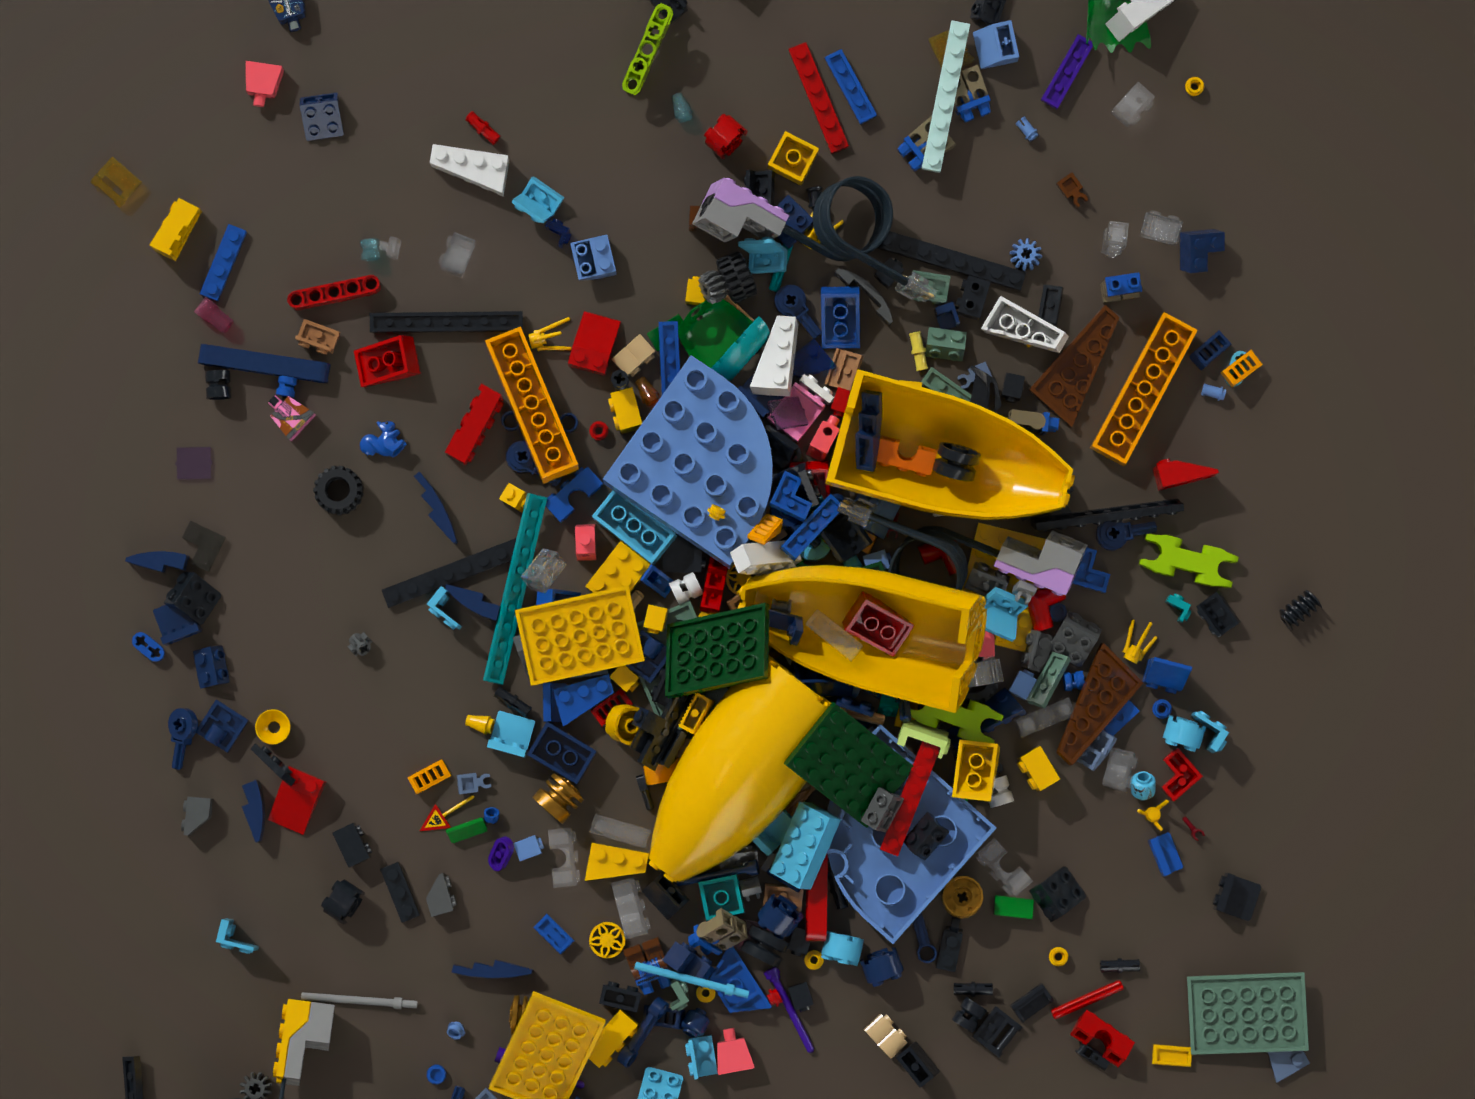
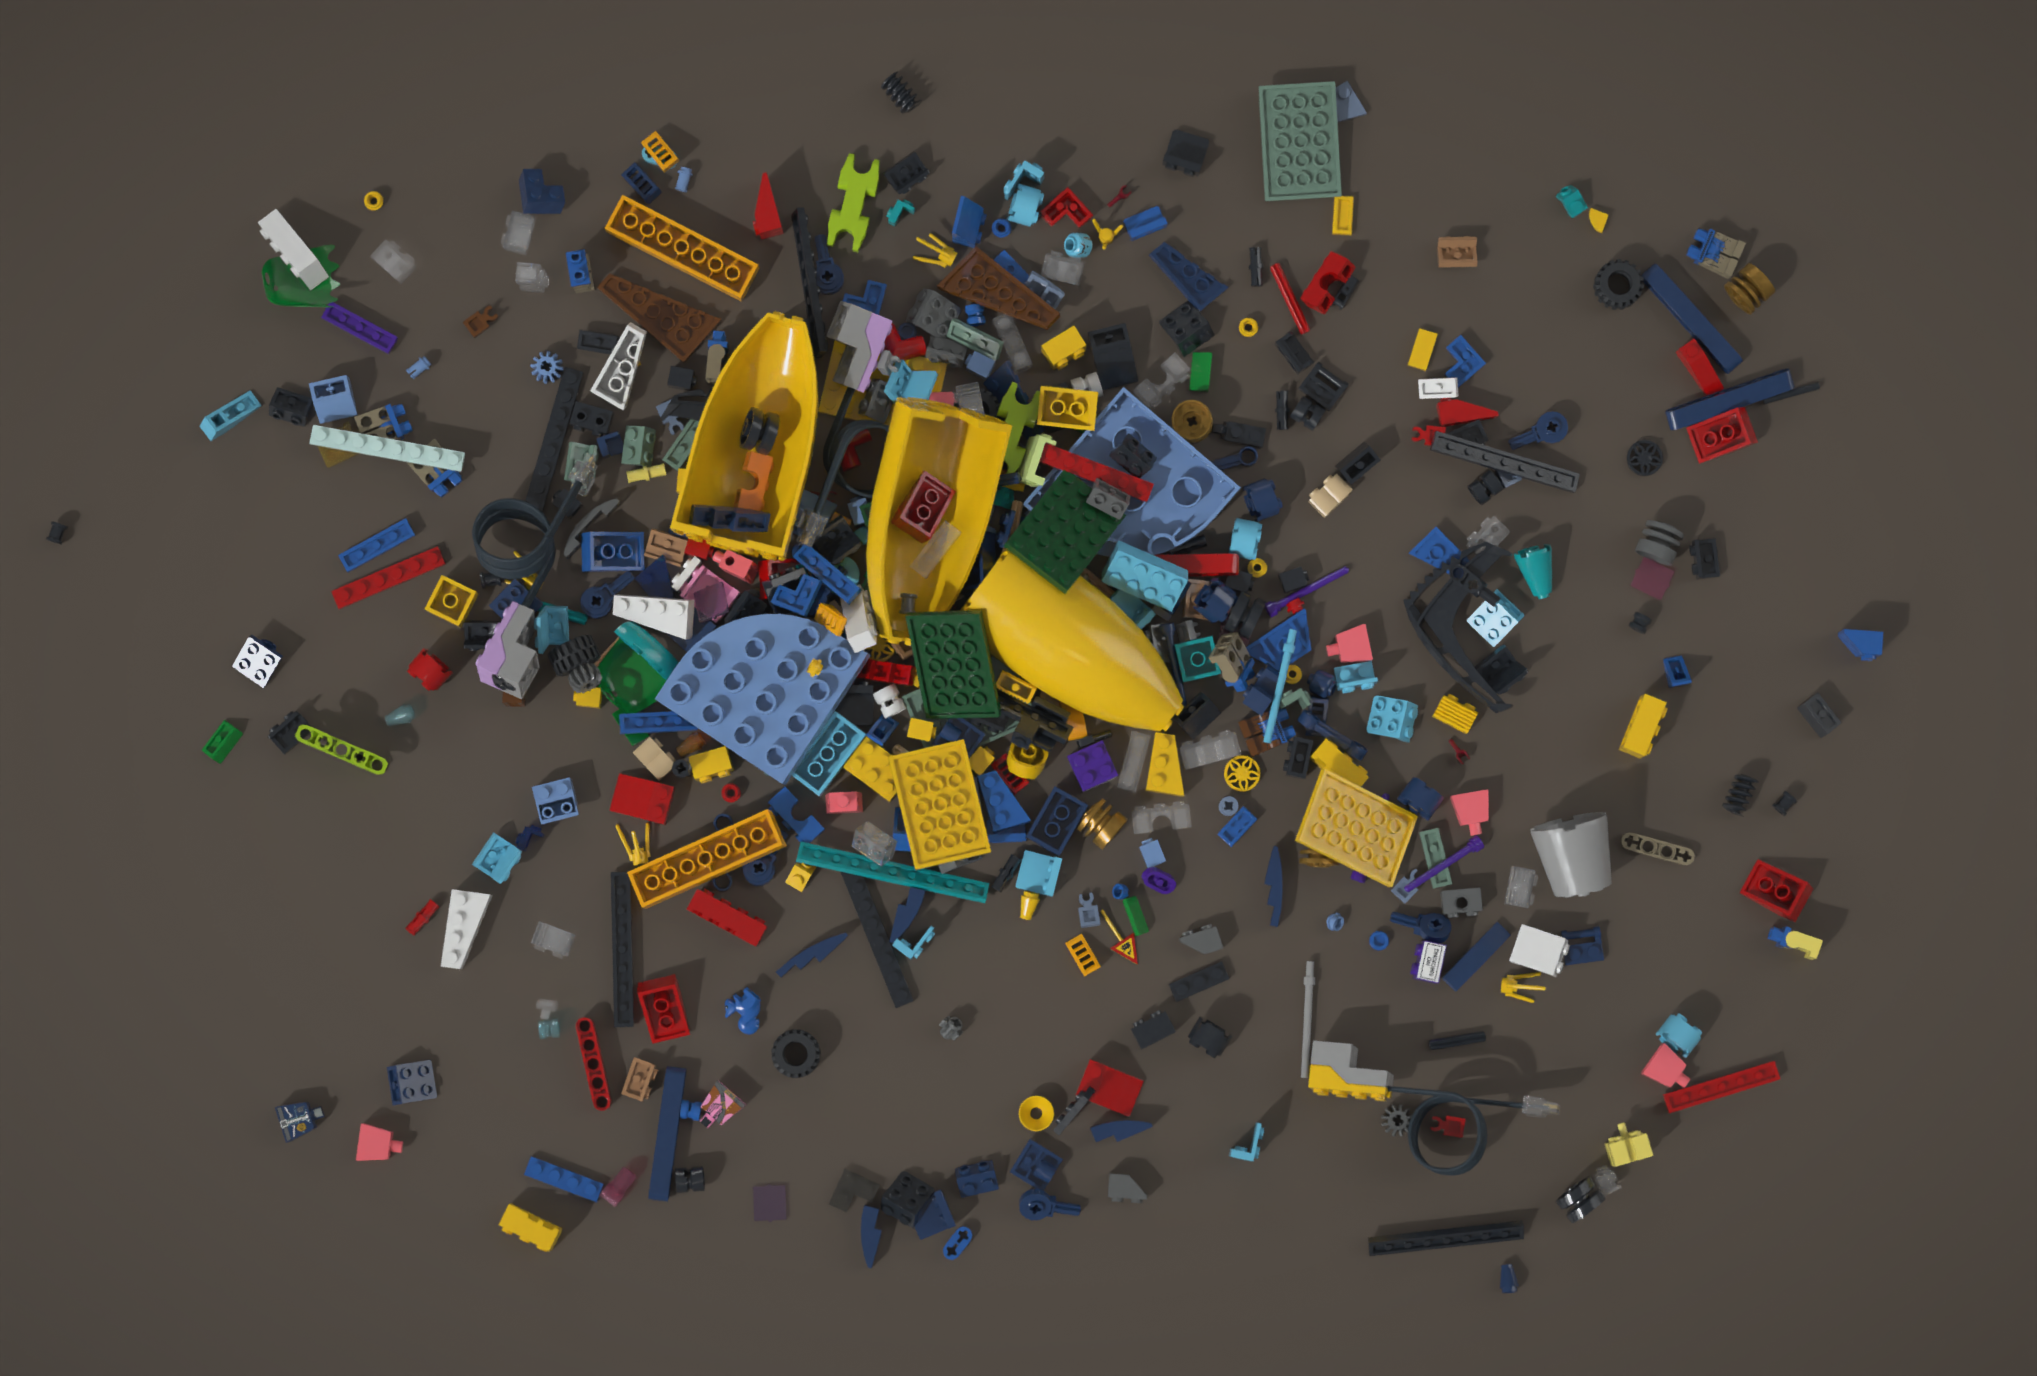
camera: 90 degrees left, 0 degrees up
clear yellow plate [90,156,142,208] -> none
dark blue bracket [769,609,803,646] -> none
none -> dark purple brick [1067,740,1118,792]
none -> black slope [1088,323,1139,391]
none -> dark blue wing [1149,242,1228,312]
none -> sand blue wheel [1219,796,1238,816]

